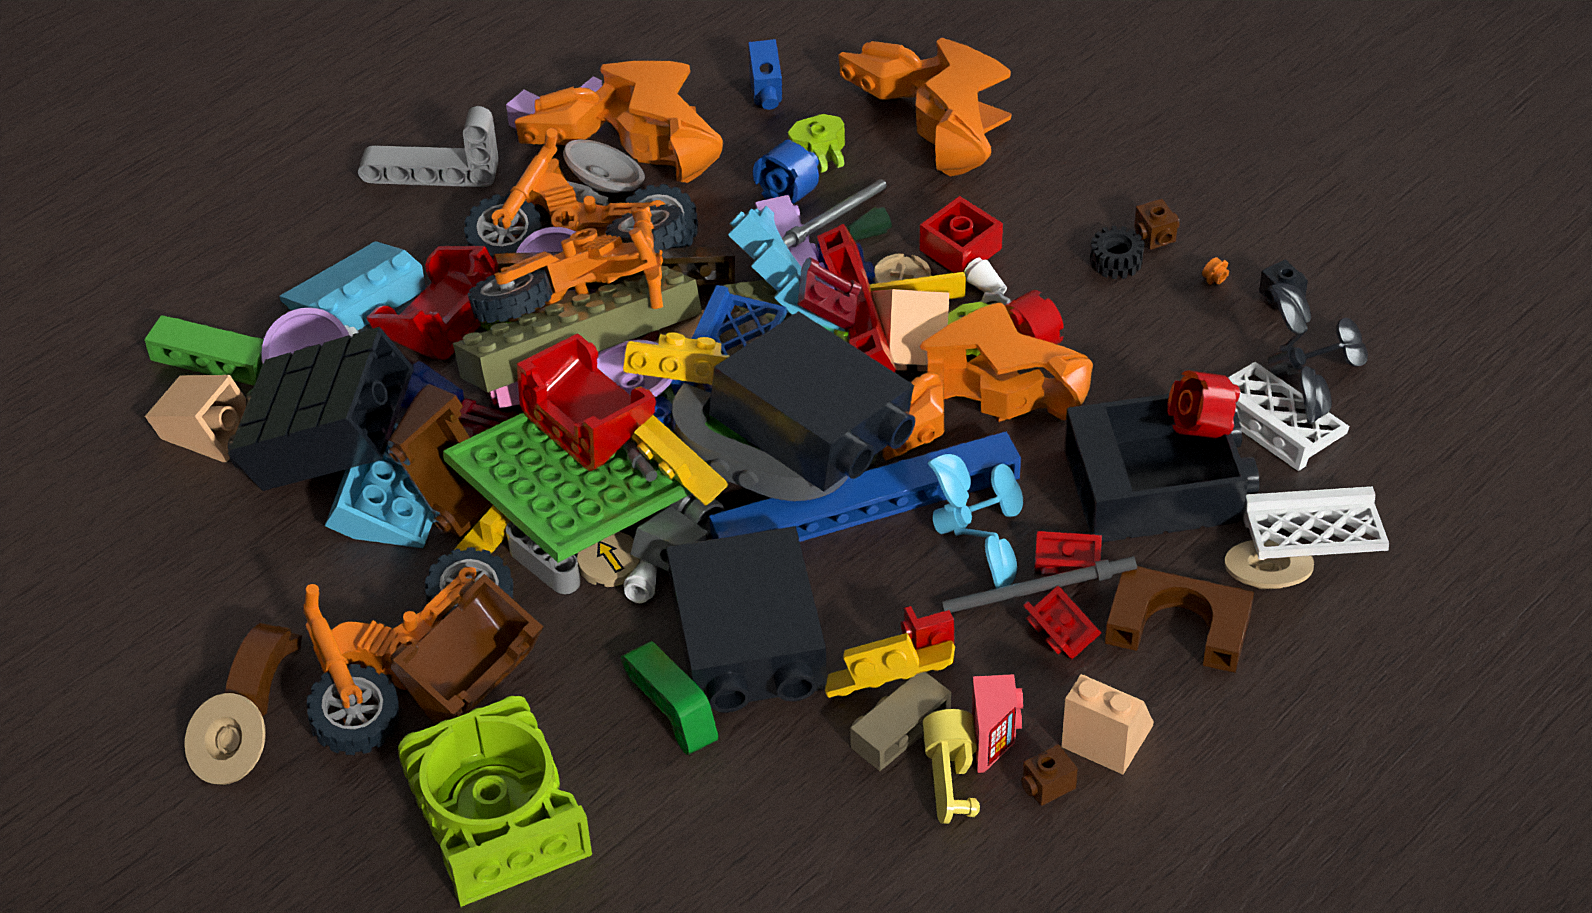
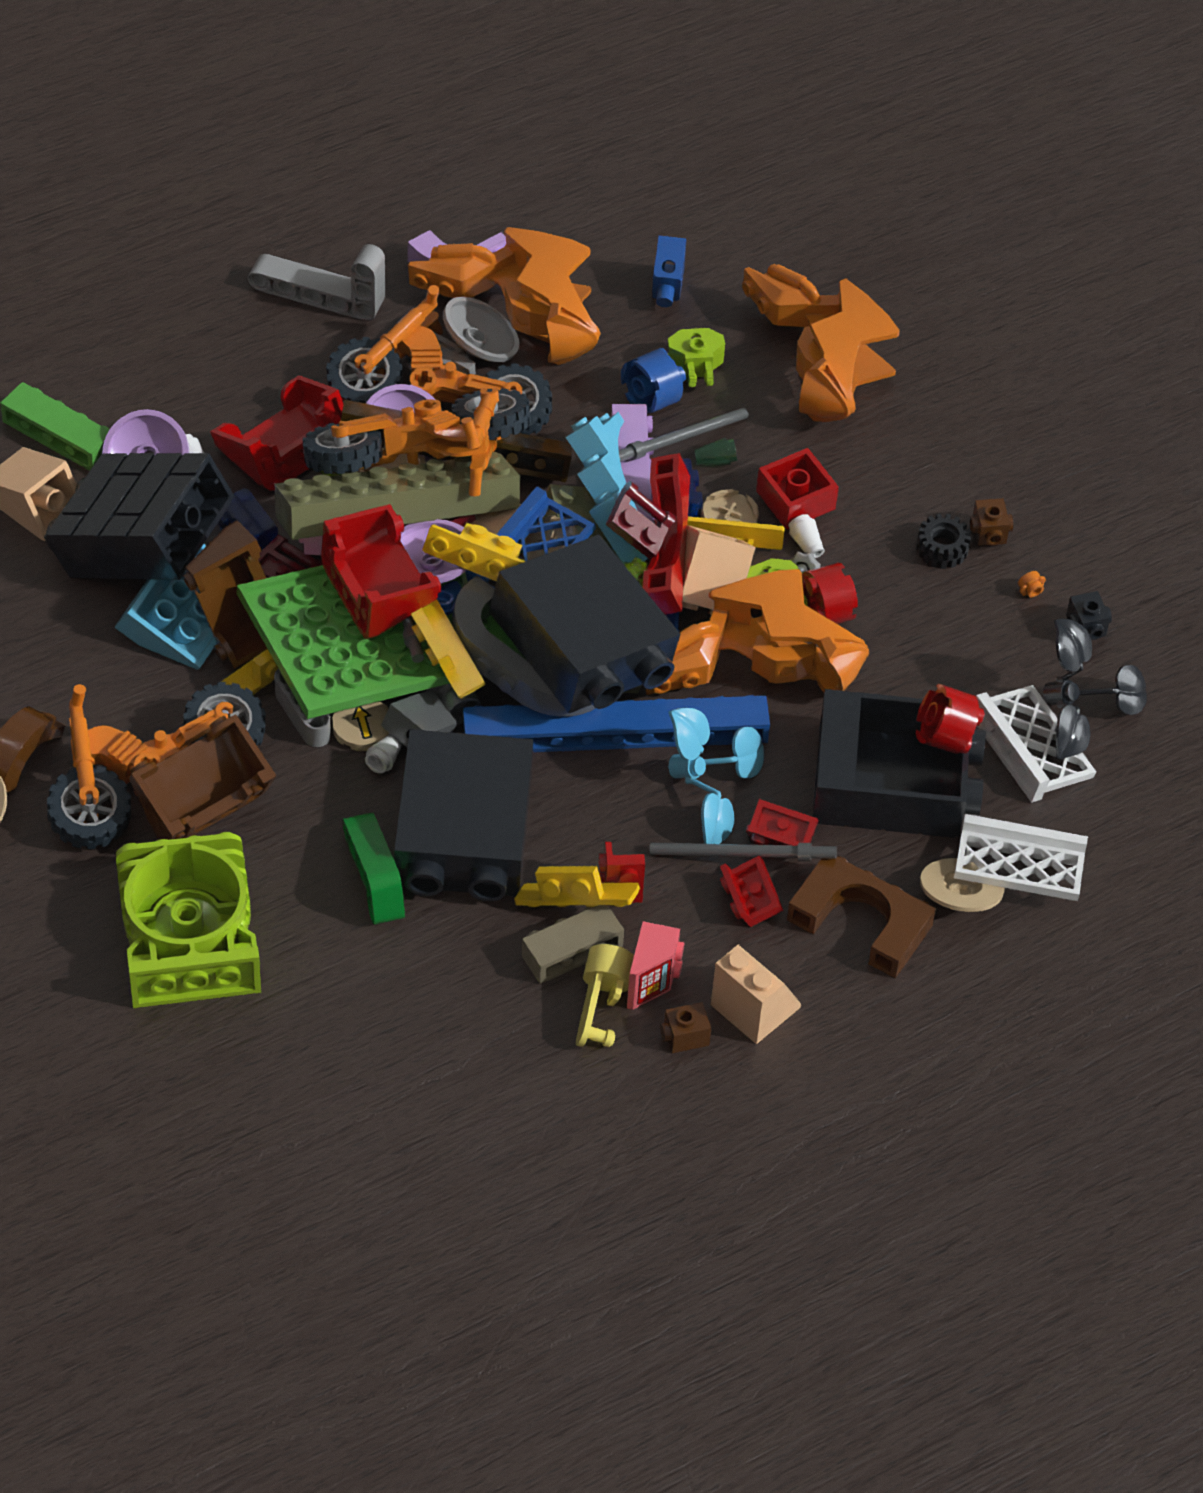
camera: 10 degrees right, 5 degrees up
medium azure slope [279,241,426,331] -> none

